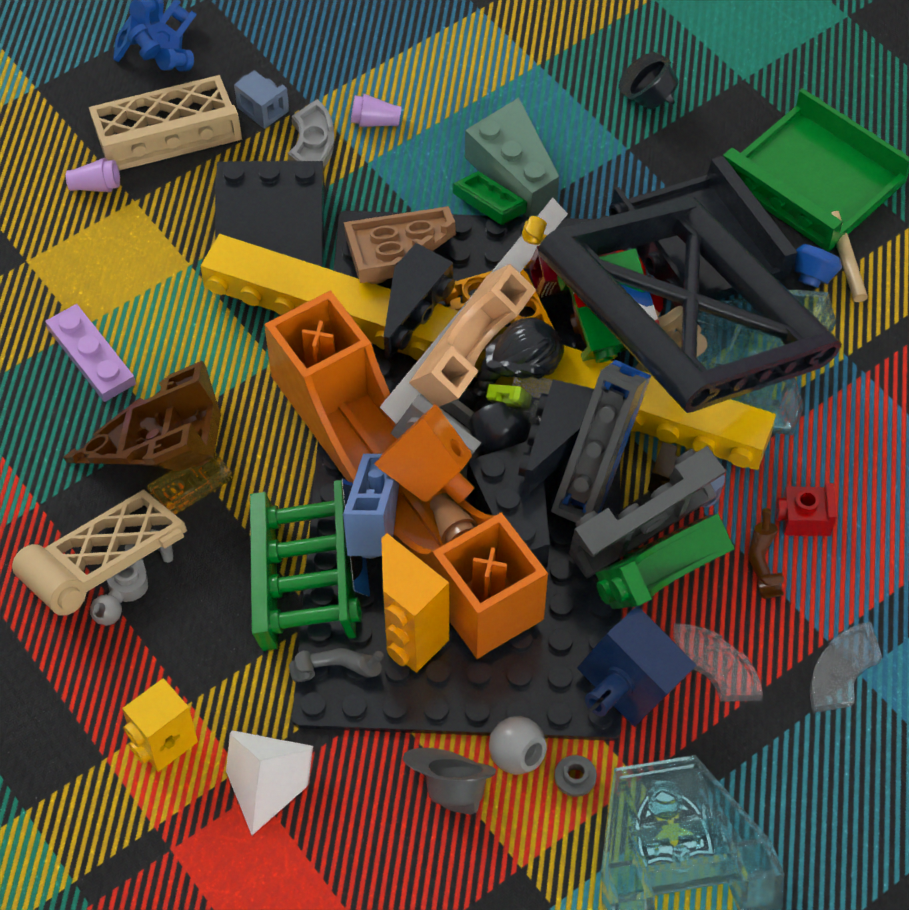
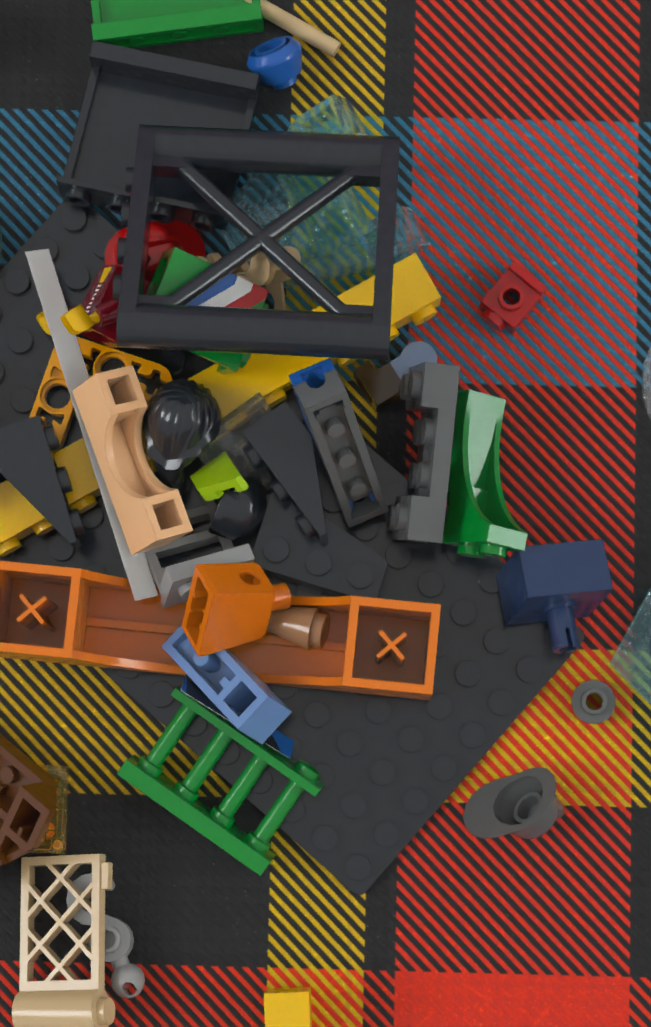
camera: 45 degrees left, 25 degrees up
white slope [226,730,313,835] -> none
dark grey piece [289,648,384,682] -> none
light orange slope [381,533,449,673] -> none
light grey piece [489,716,547,775] -> none
clear tile [673,624,763,702] -> none
reddish brown piece [748,508,784,599] -> none

